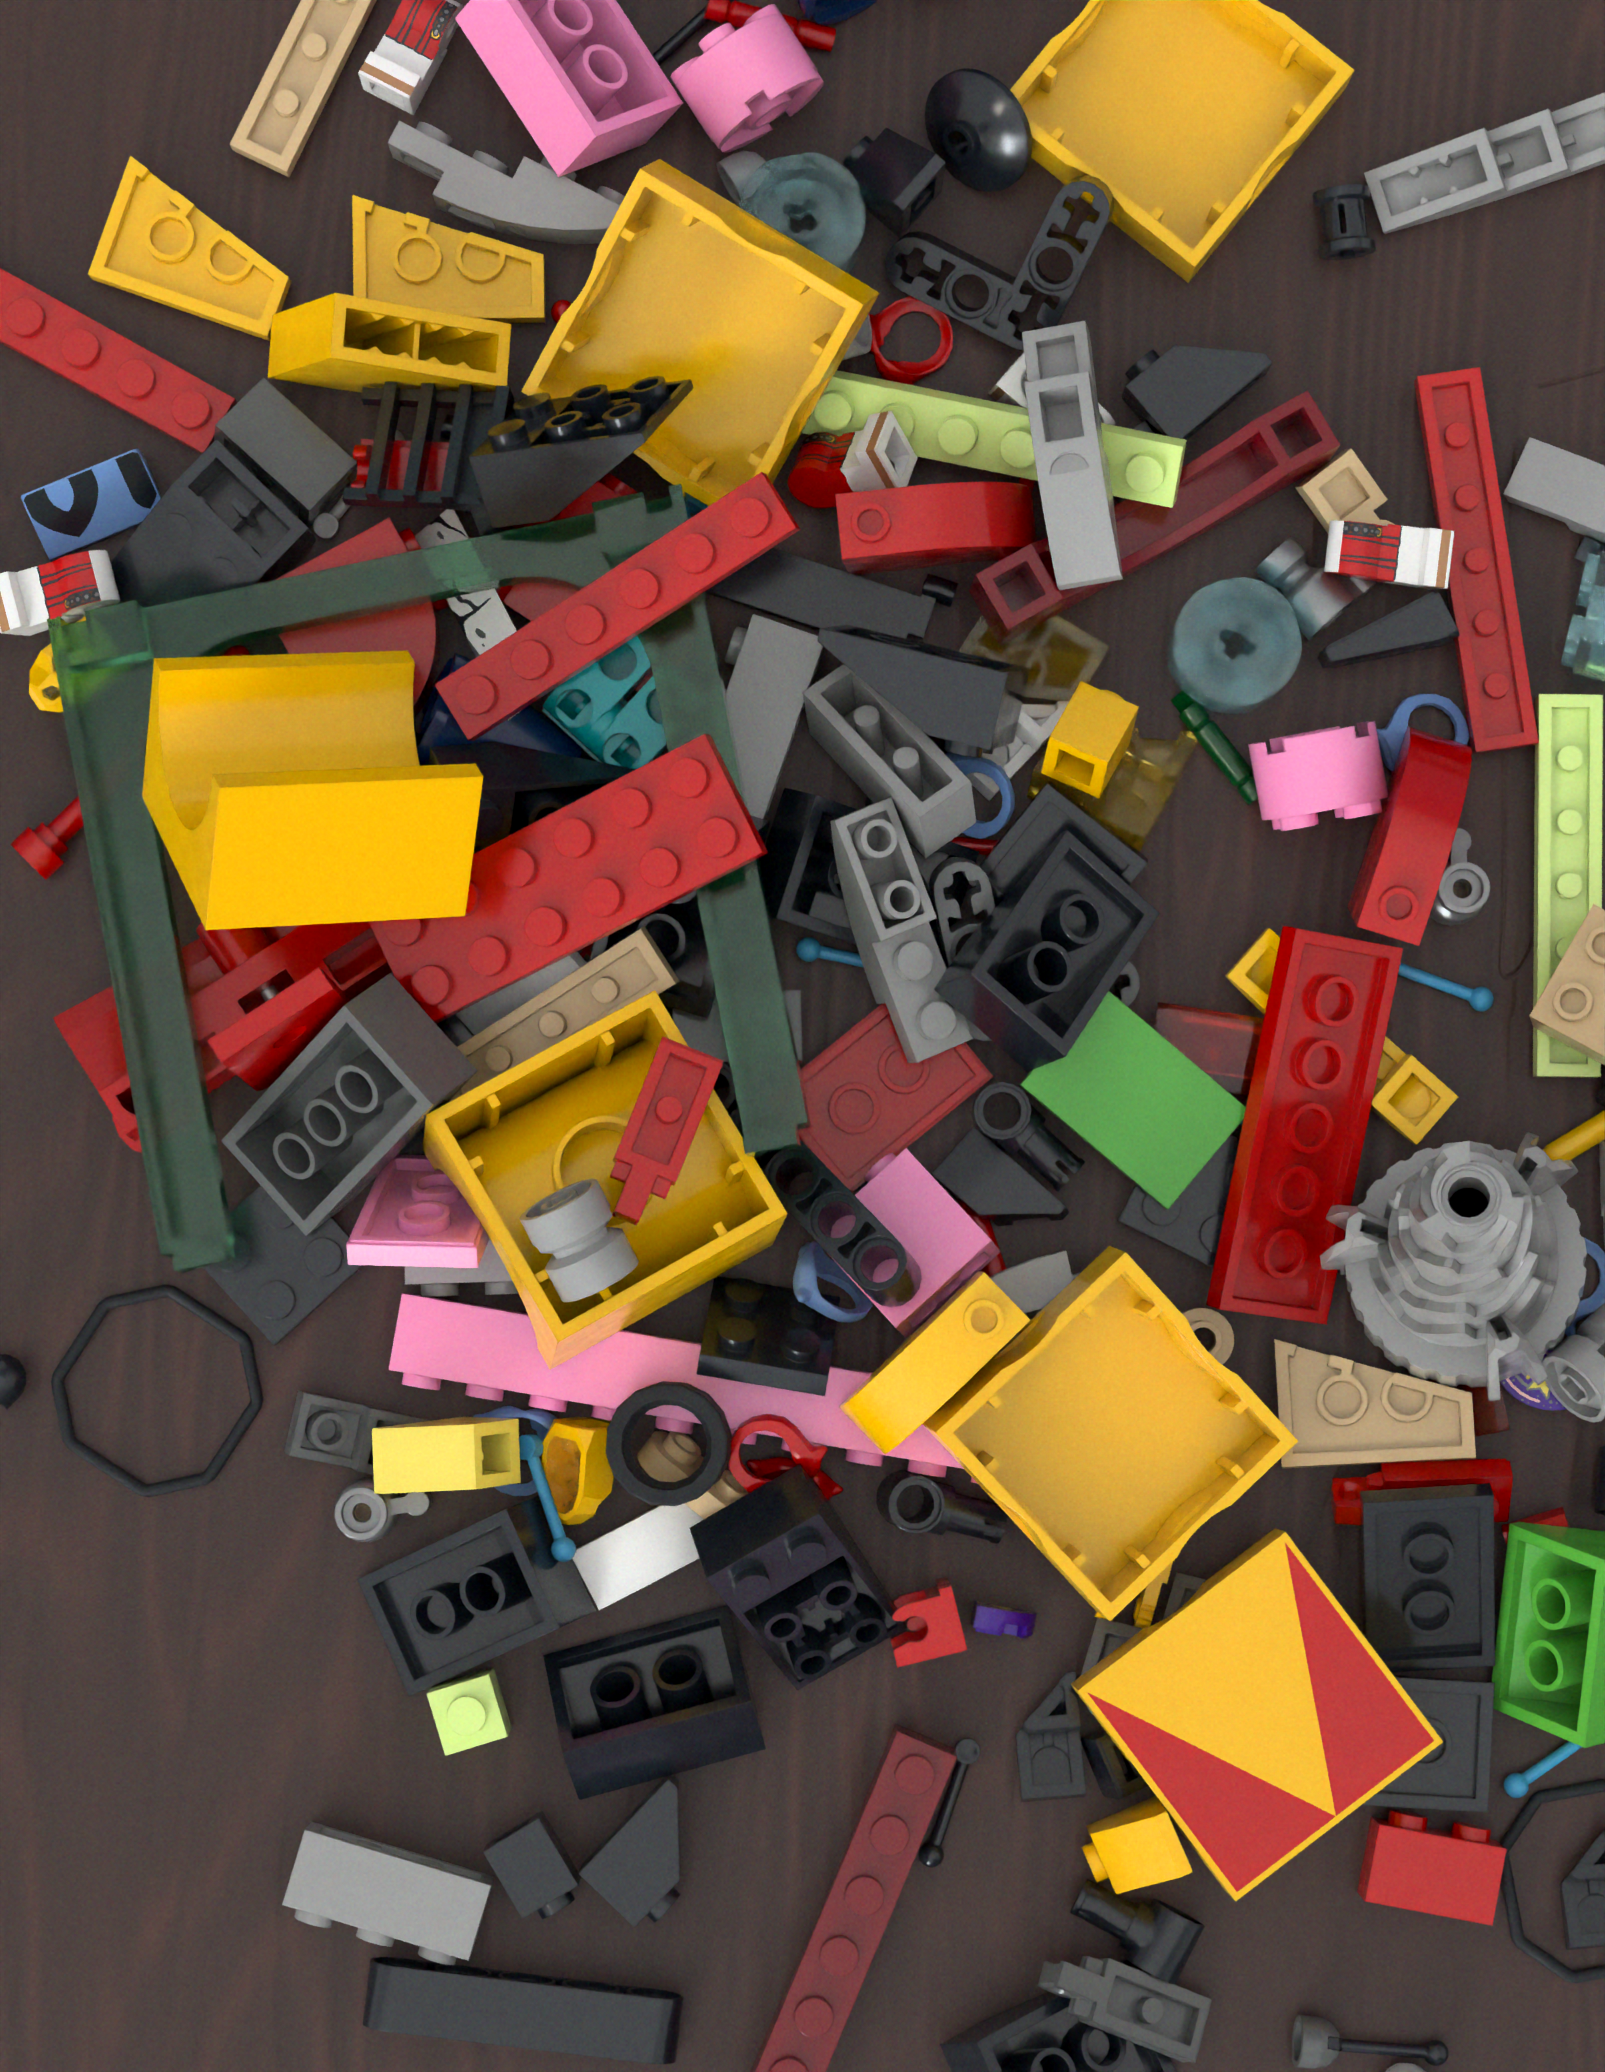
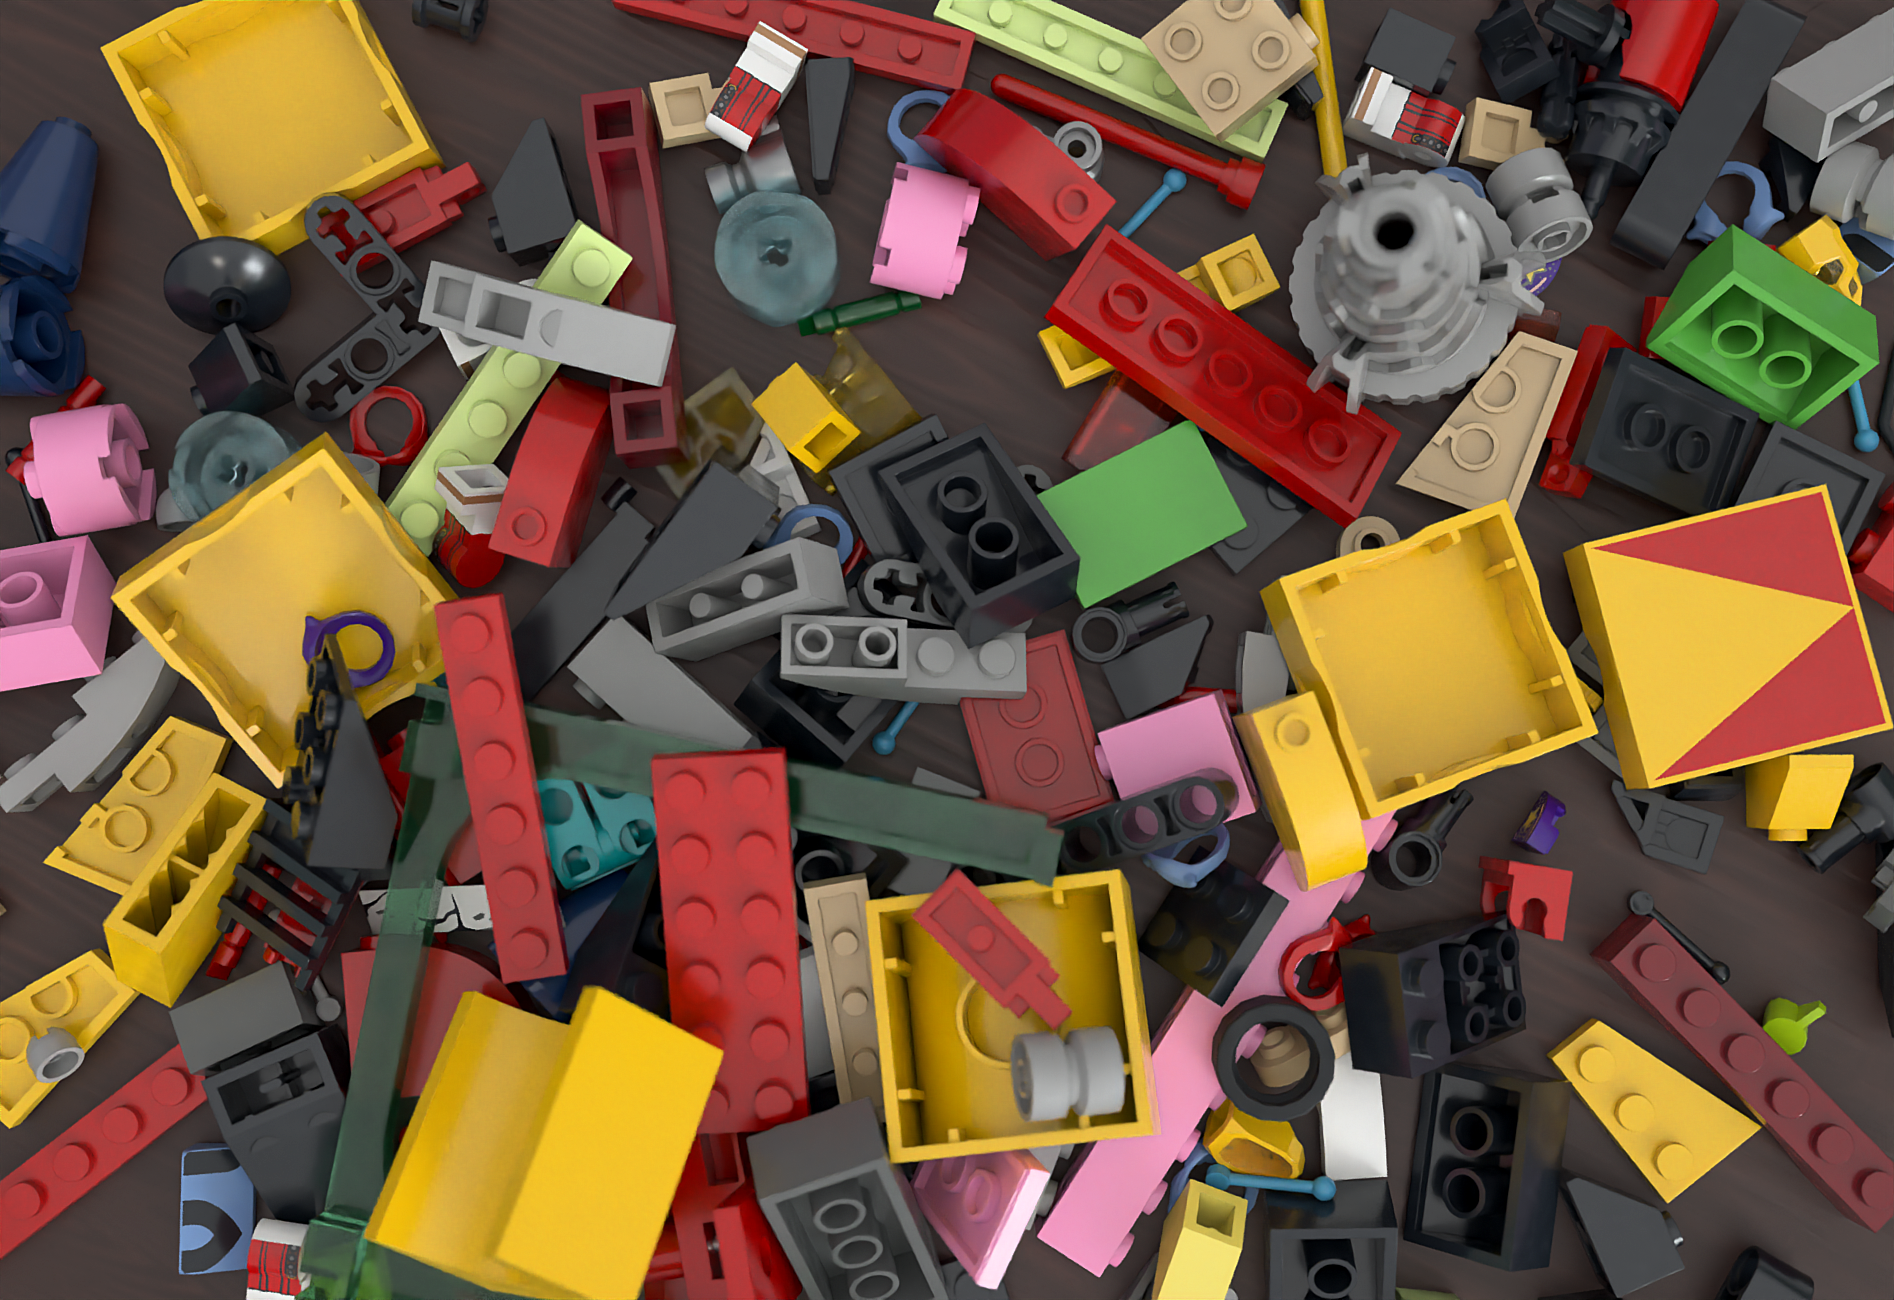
camera: 60 degrees left, 0 degrees up
none -> light grey hinge [26,1027,85,1083]
none -> red wheel [205,860,283,980]
none -> dark purple piece [302,610,395,688]
none -> red hinge [317,162,487,278]
none -> red piece [990,73,1266,211]
none -> yellow wing [1545,1018,1762,1204]
none -> lime piece [1762,998,1826,1055]

